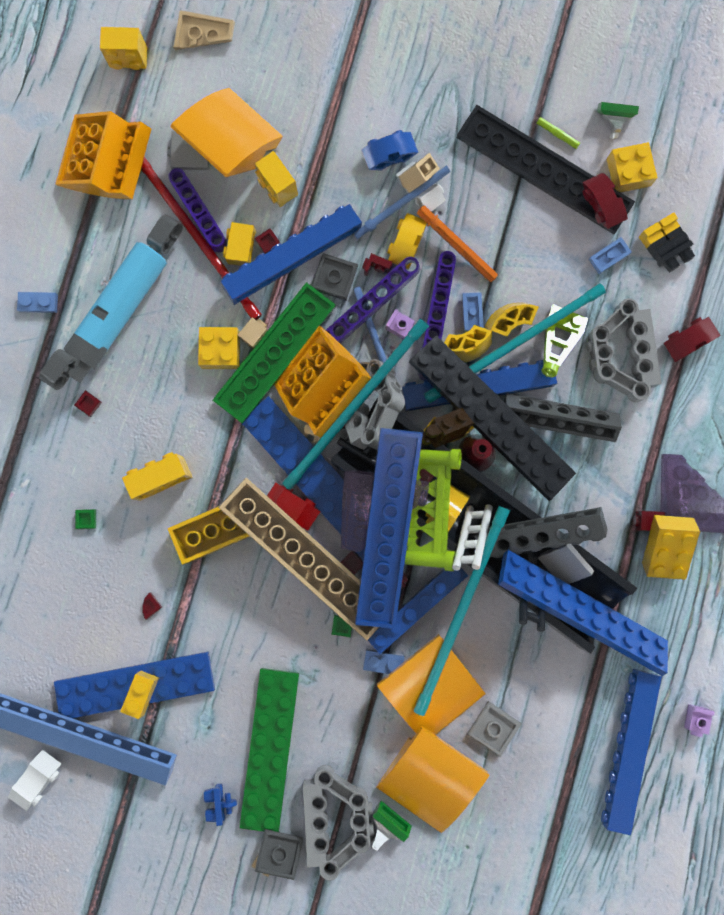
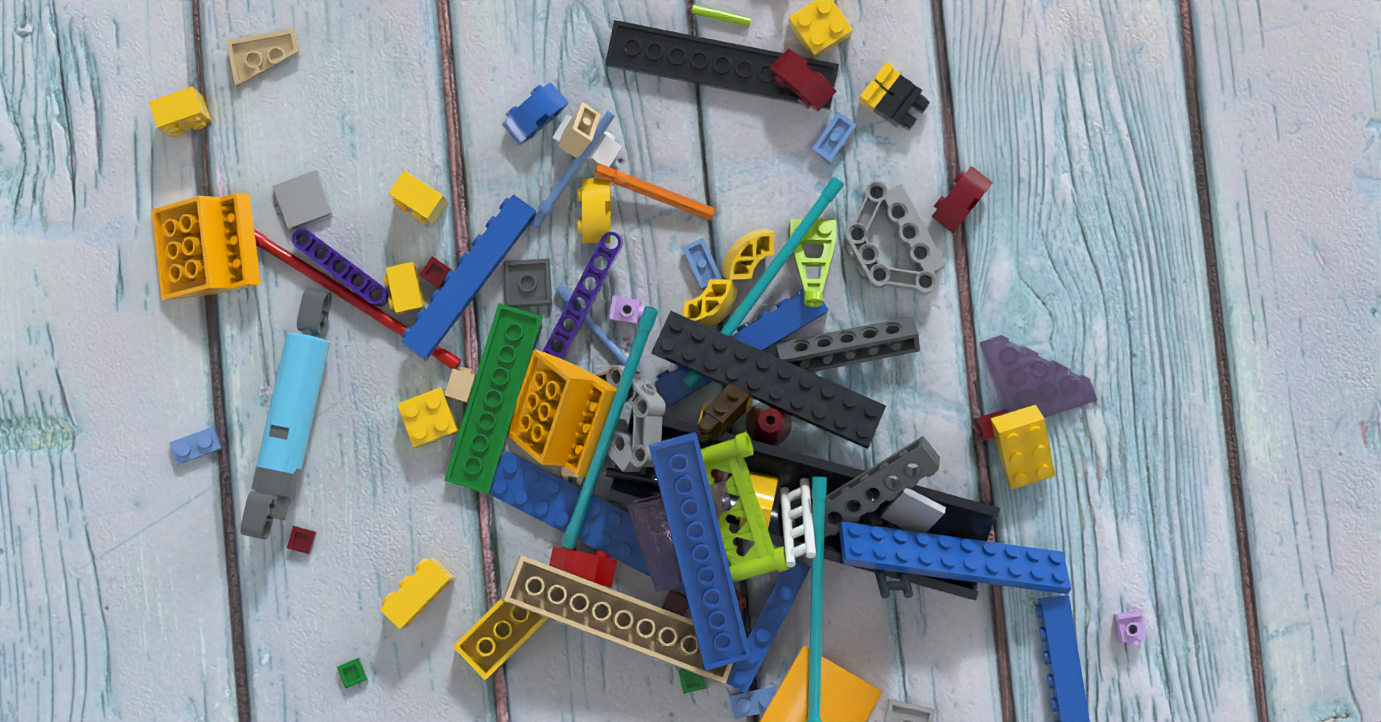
camera: 20 degrees left, 0 degrees up
light orange slope [170,88,283,177] -> none
dark red bracket [362,253,392,276] -> none
dark purple beam [418,251,456,381] -> none

